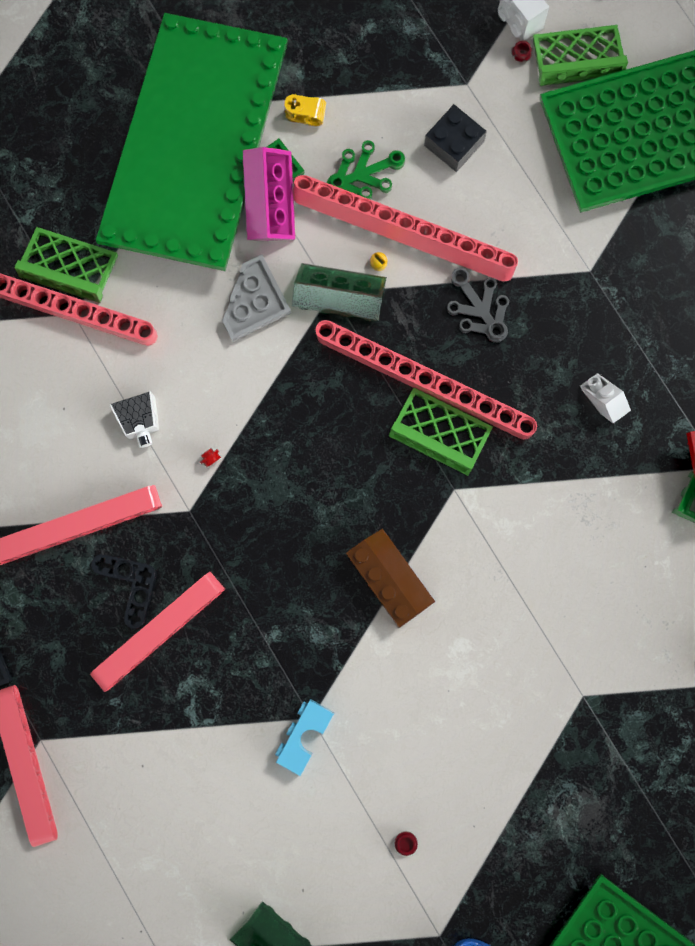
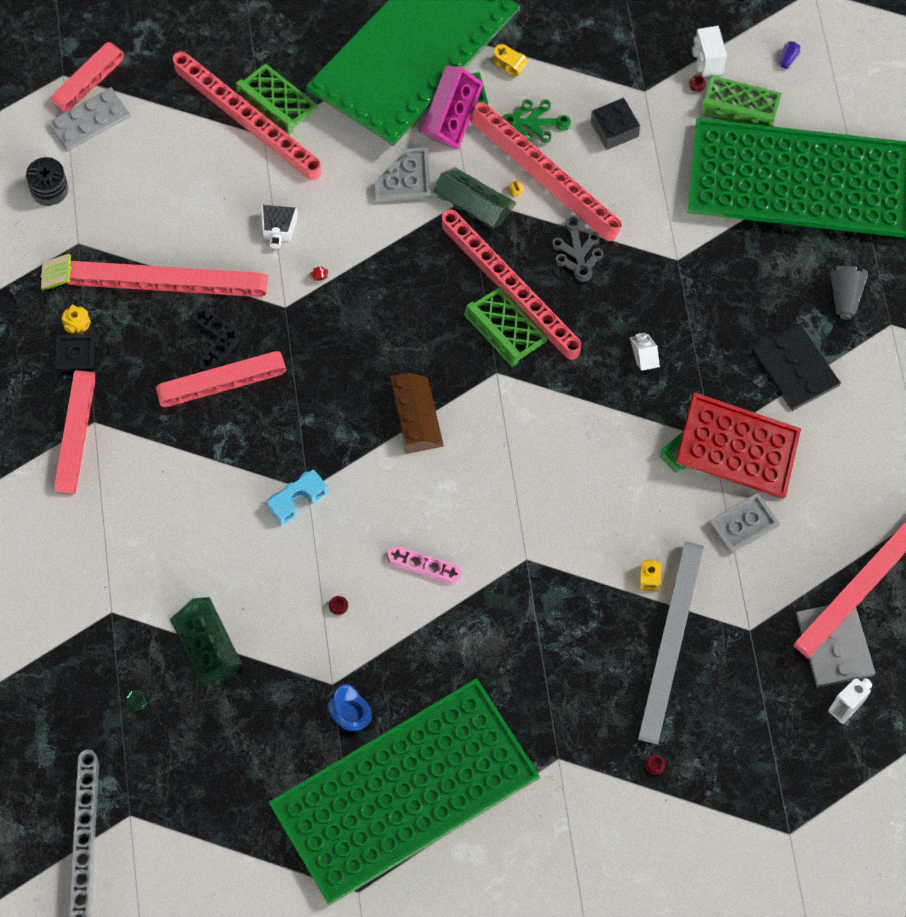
camera: 15 degrees right, 15 degrees down
none -> bright pink beam [388,546,461,584]

